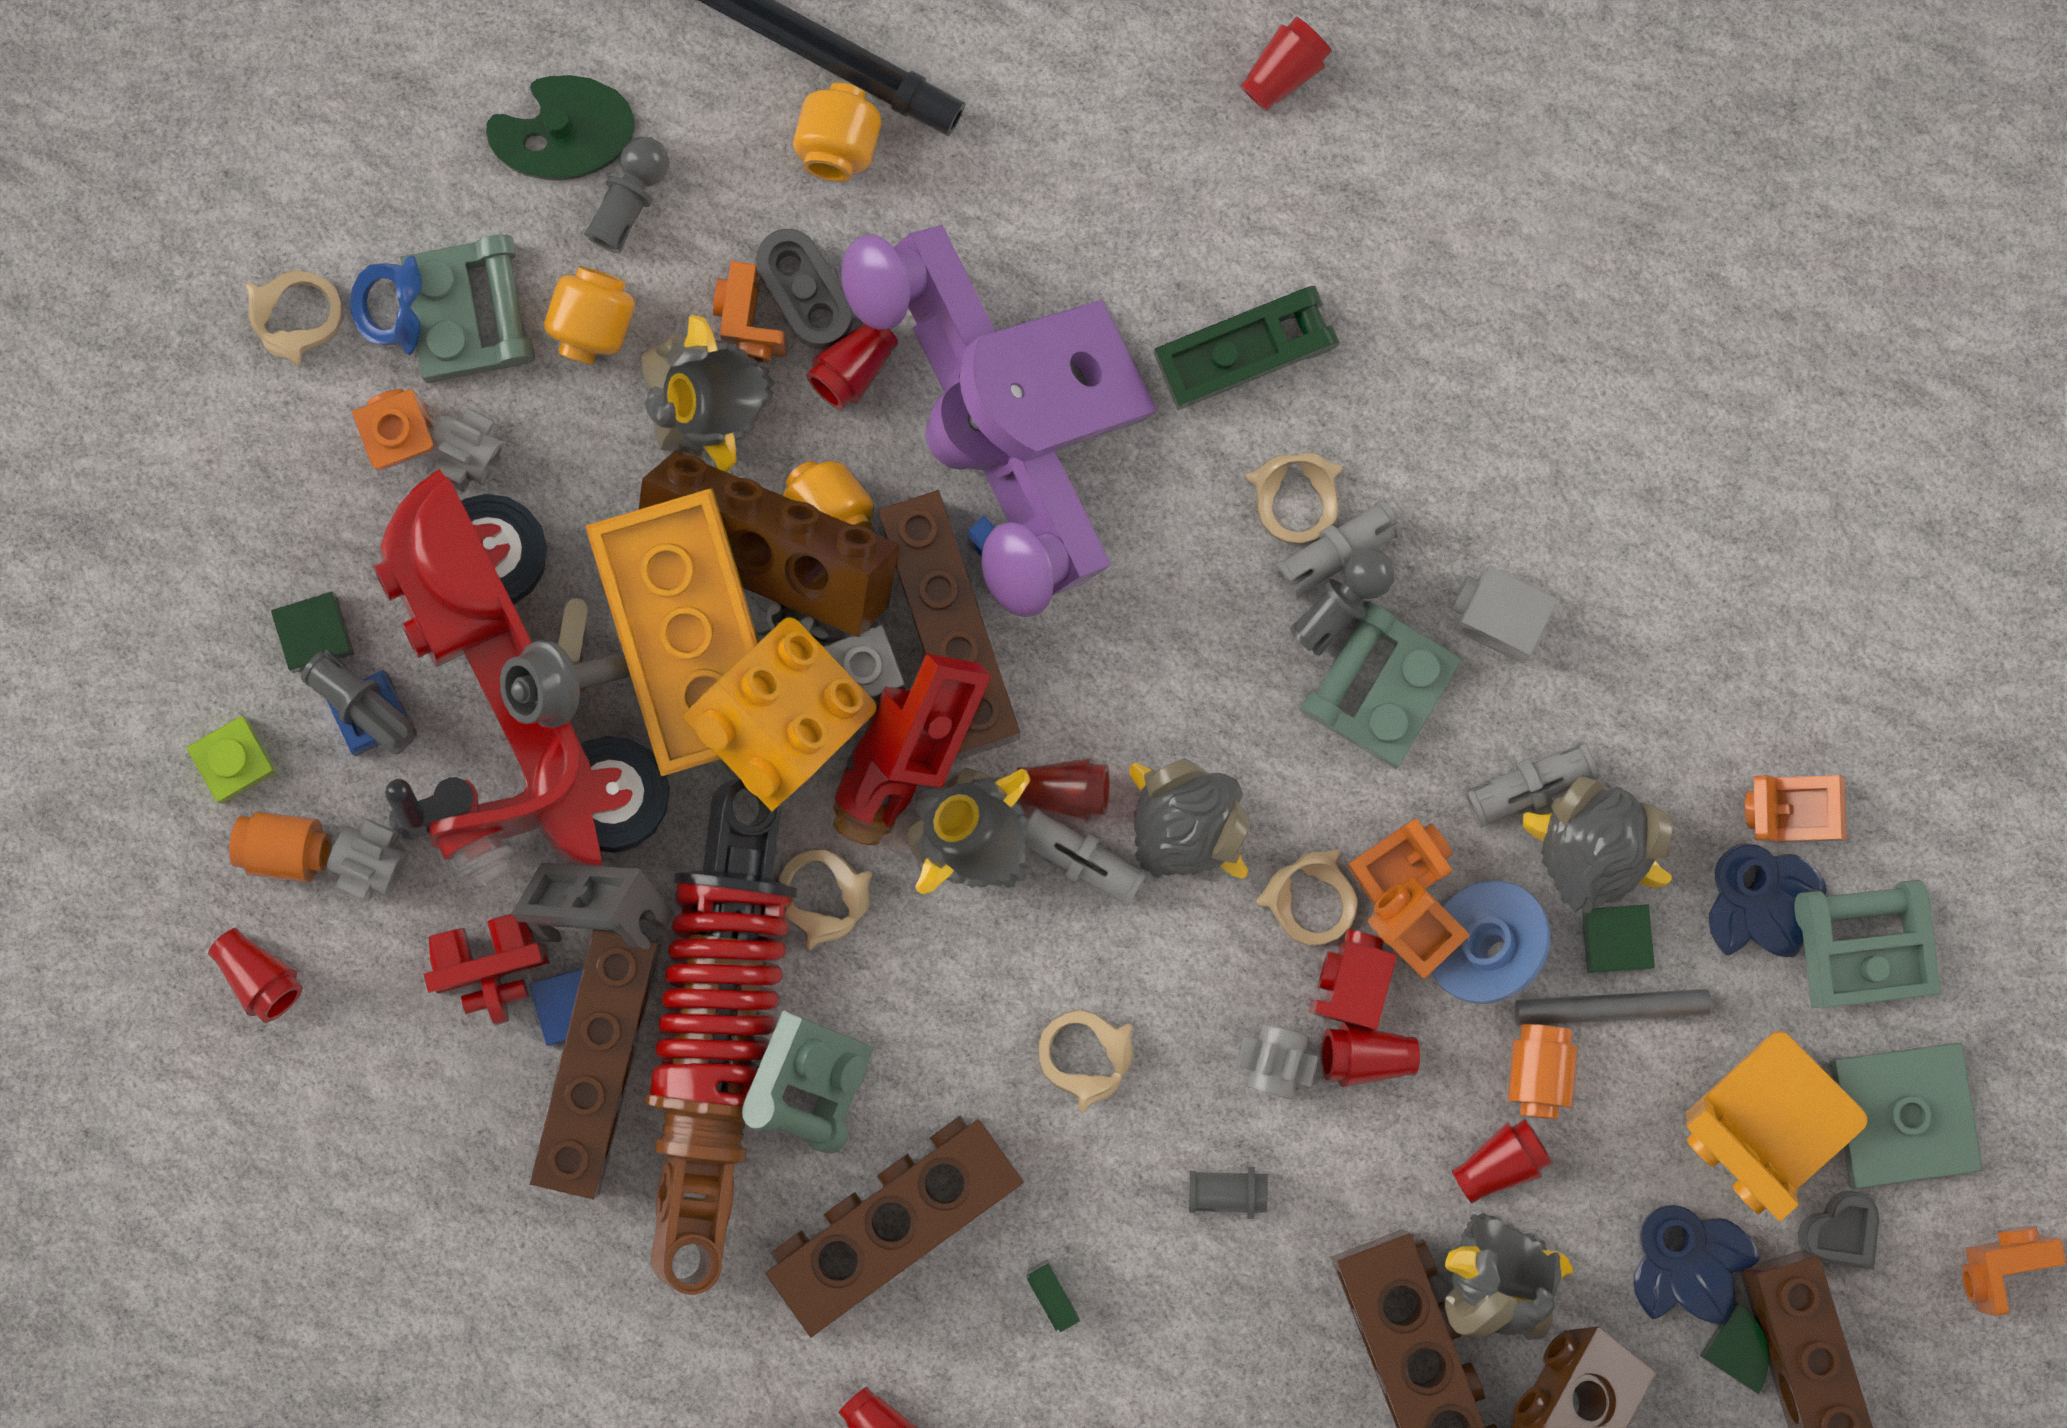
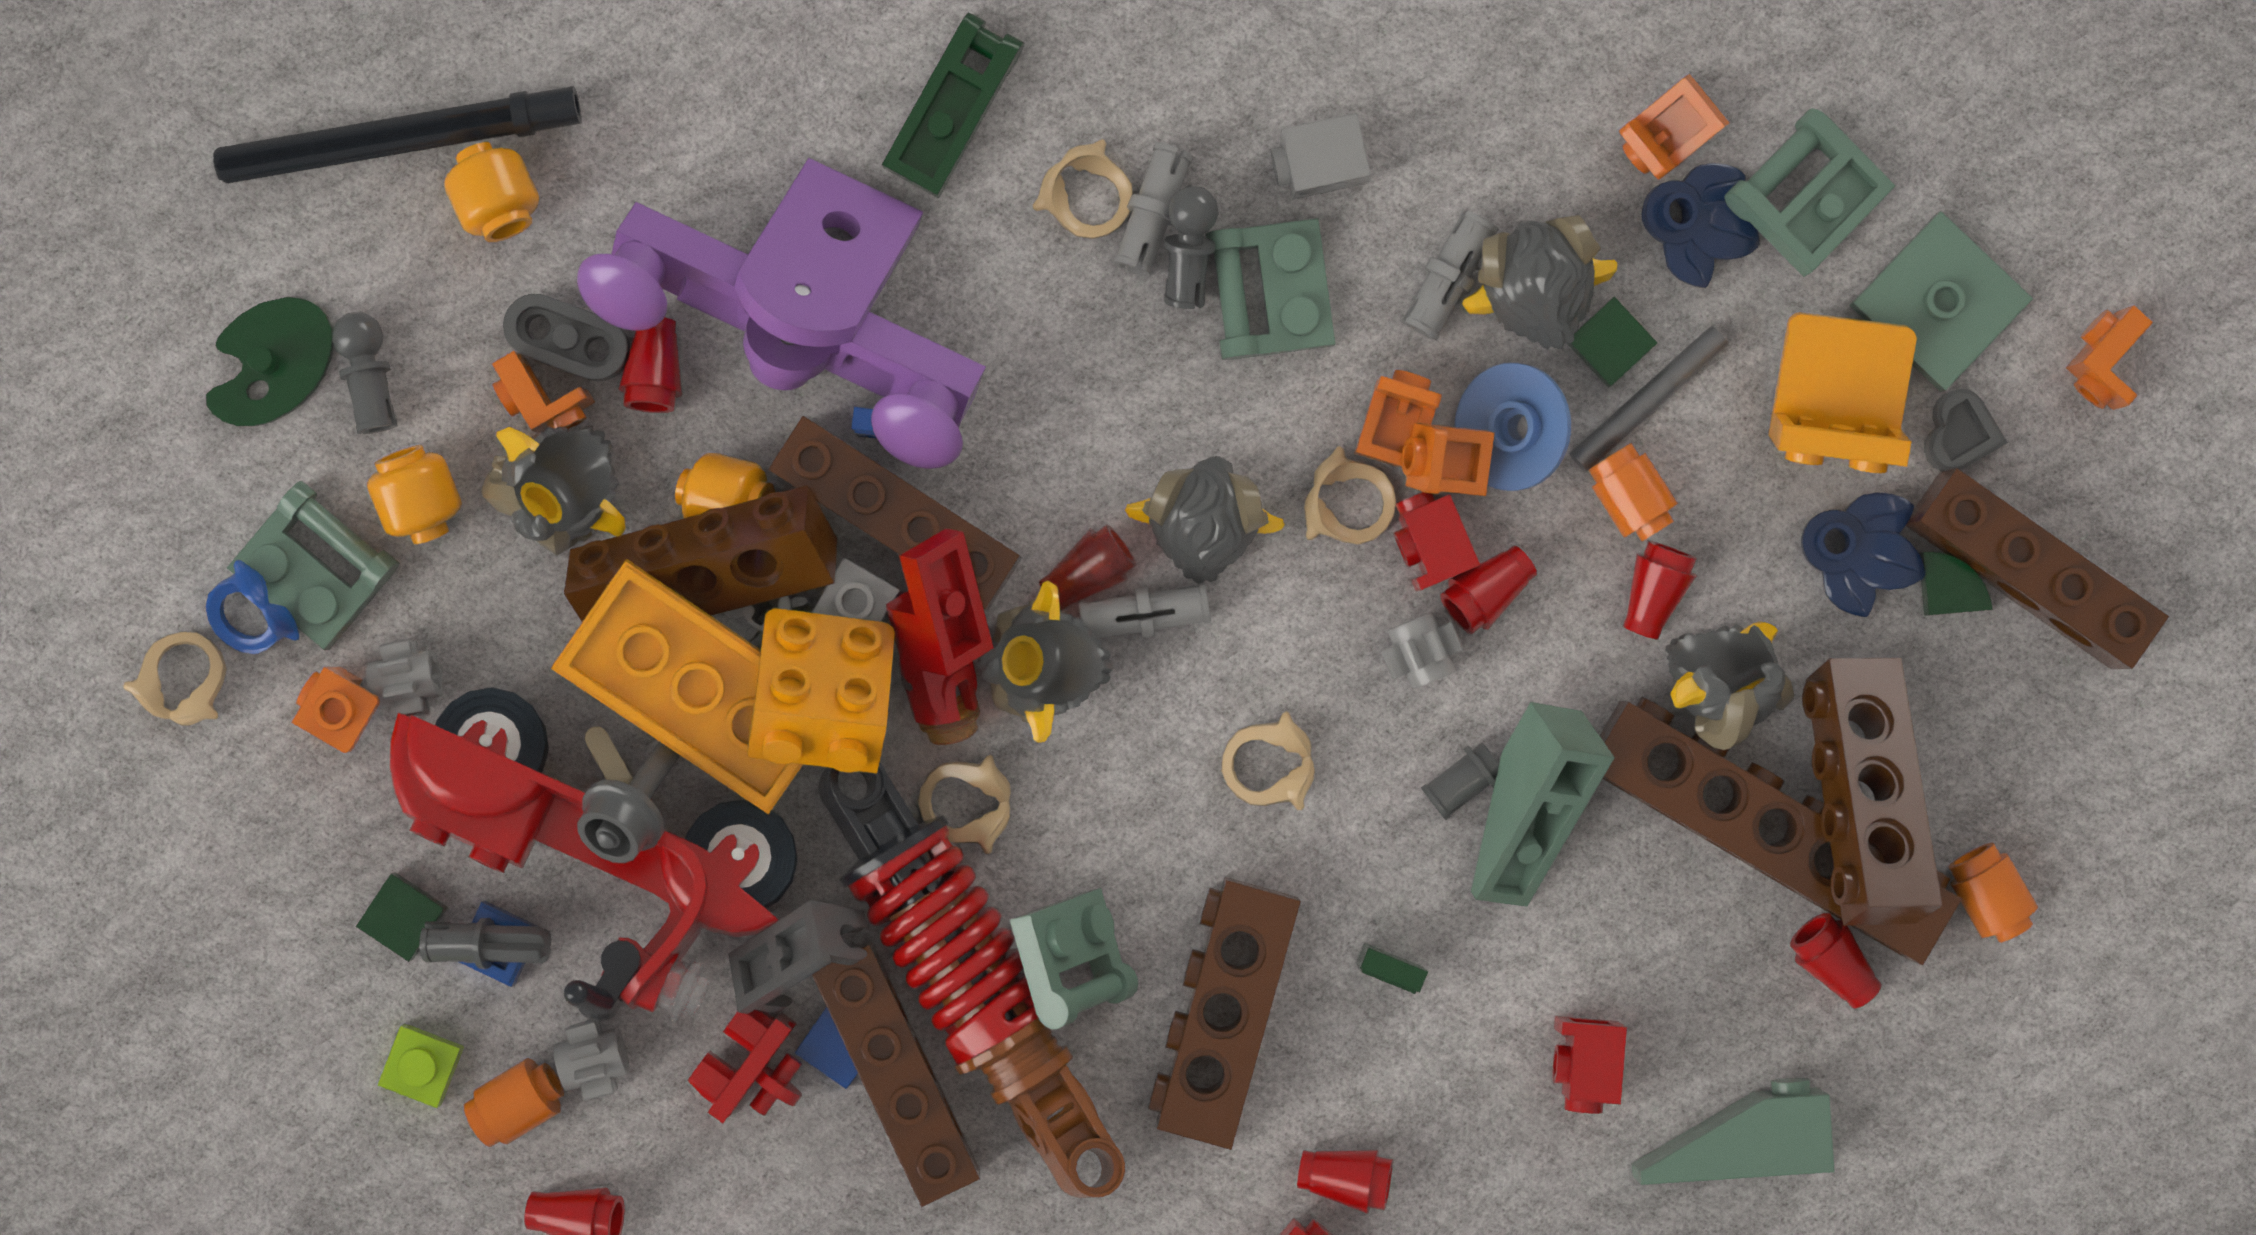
camera: 30 degrees left, 5 degrees up
none -> sand green slope [1471,702,1615,907]

